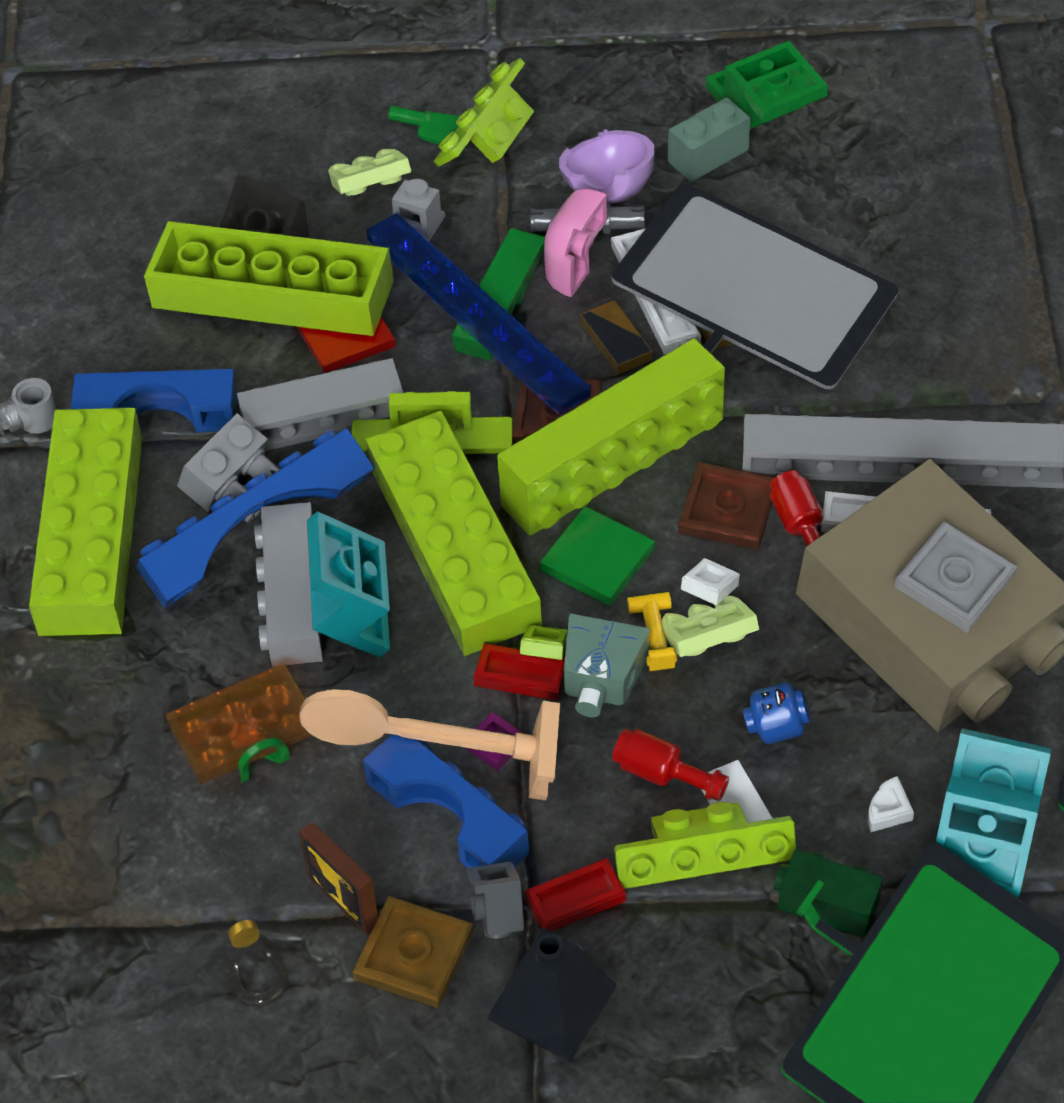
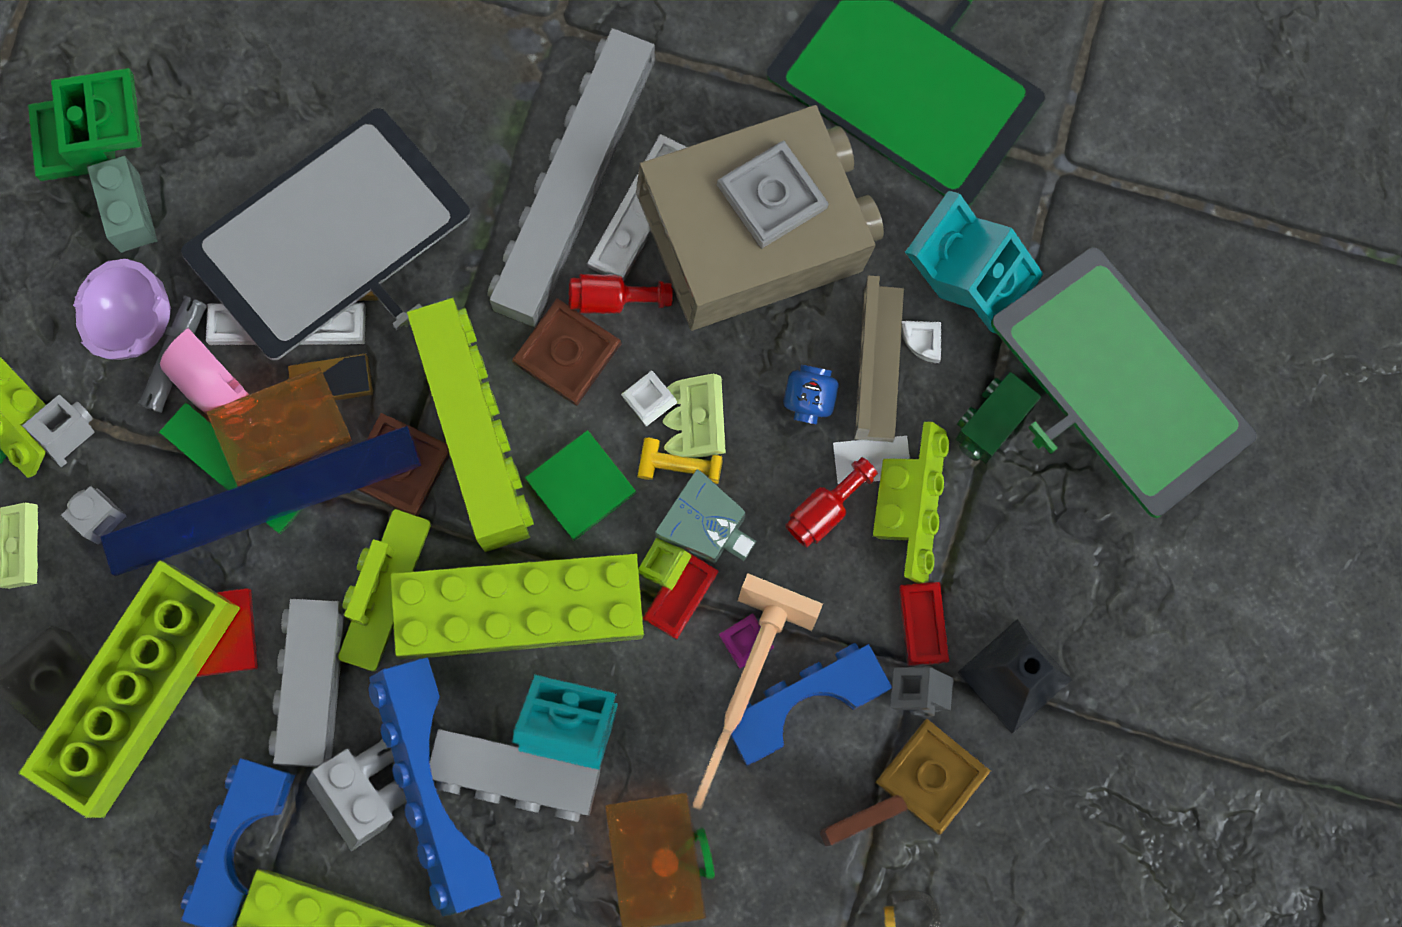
camera: 75 degrees left, 25 degrees up
none -> light grey brick [22,394,95,468]
none -> clear orange plate [207,367,352,487]
none -> dark tan fence [854,275,904,443]

